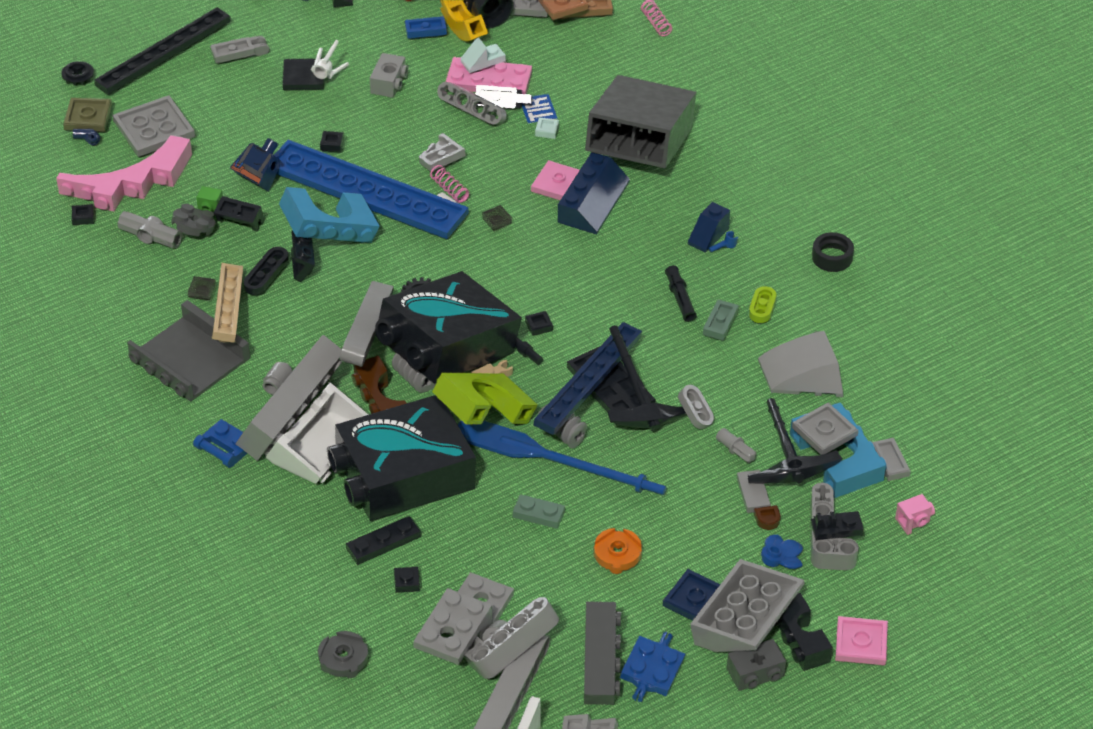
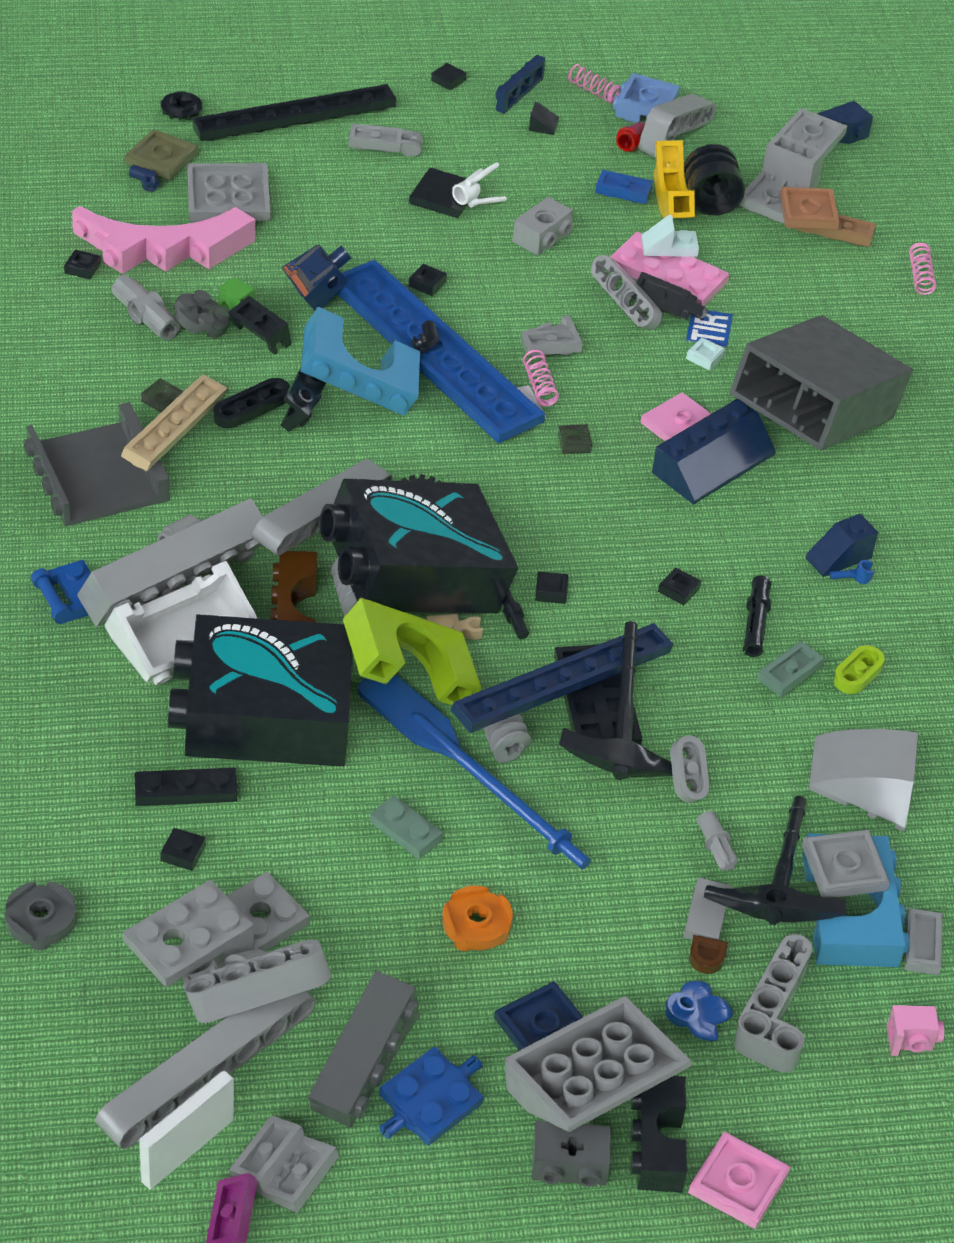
camera: 20 degrees right, 0 degrees up
black plate [811,511,864,540] -> none
none -> black arm [412,321,439,353]
none -> black tile [658,567,701,606]

